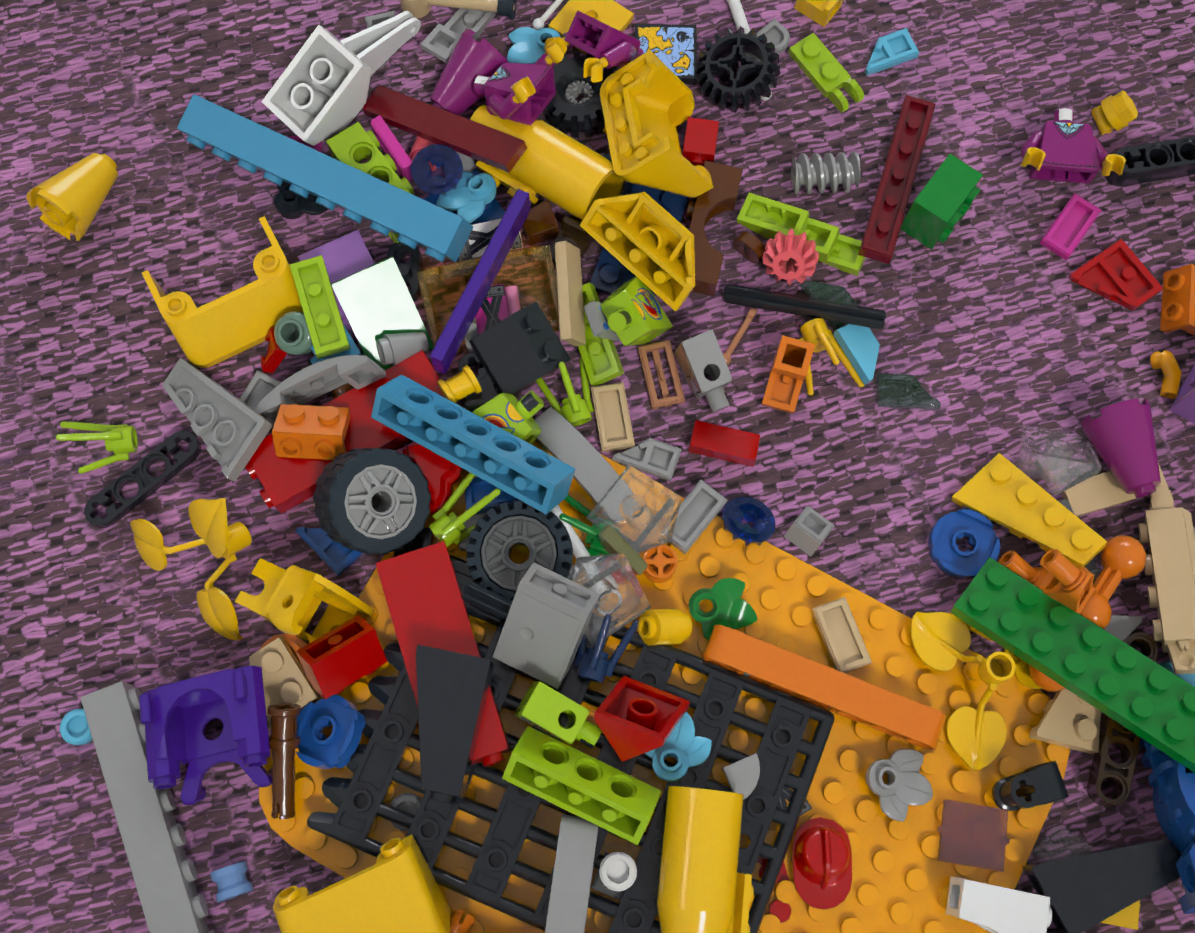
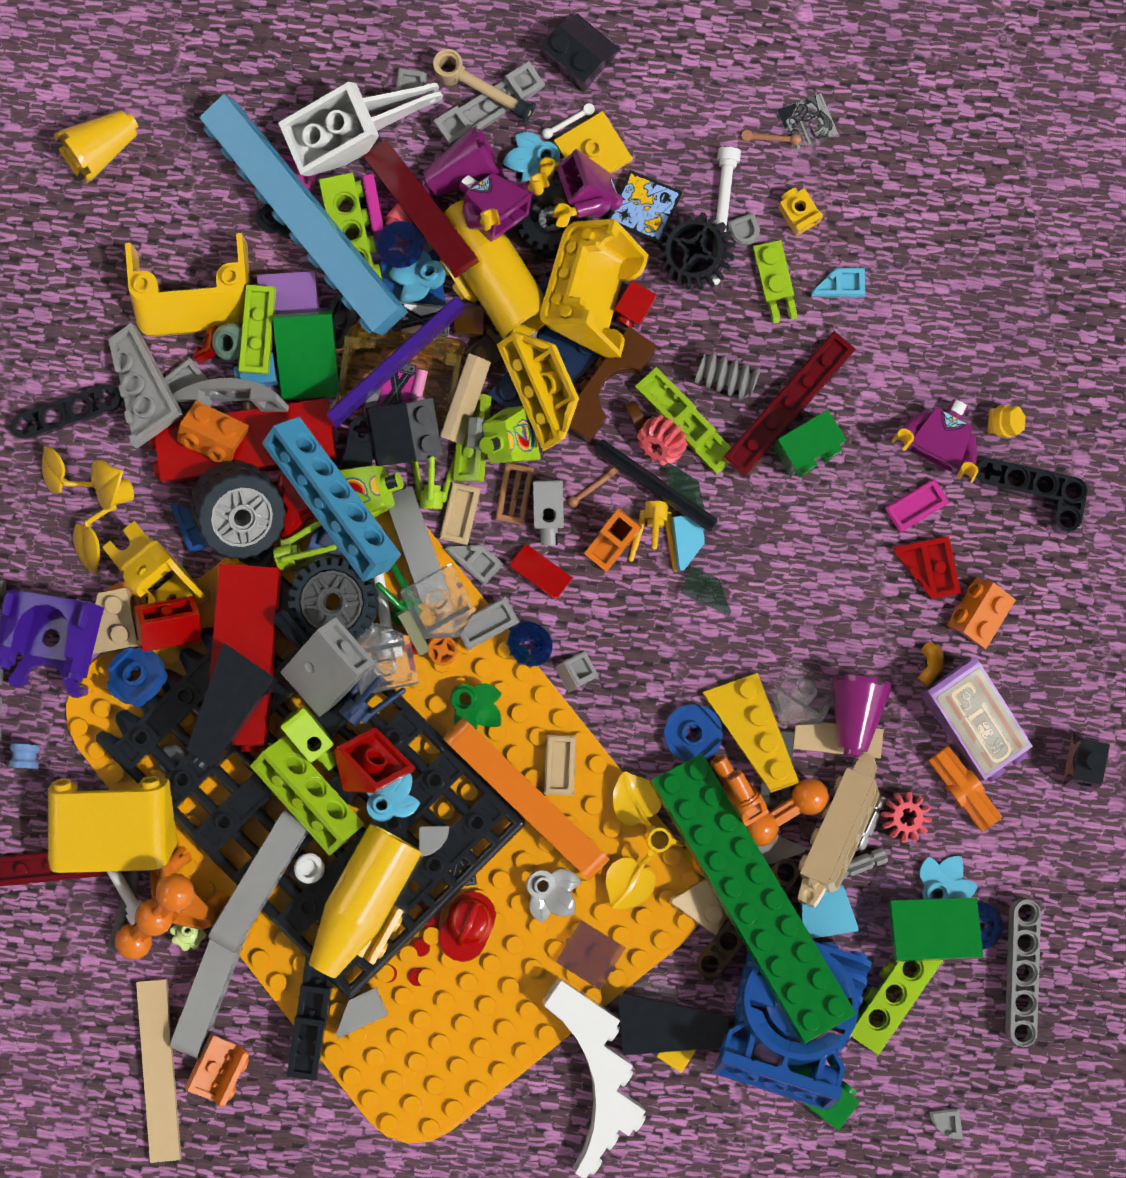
camera: 20 degrees right, 10 degrees up
lime plant [56,422,138,474] -> none
reddish brown pin [267,703,301,819] -> none
light grey cone [376,331,429,366] -> none
yellow bush [437,365,482,404] -> none
yellow brick [638,609,692,646] -> none
black piece [992,761,1069,811] -> none

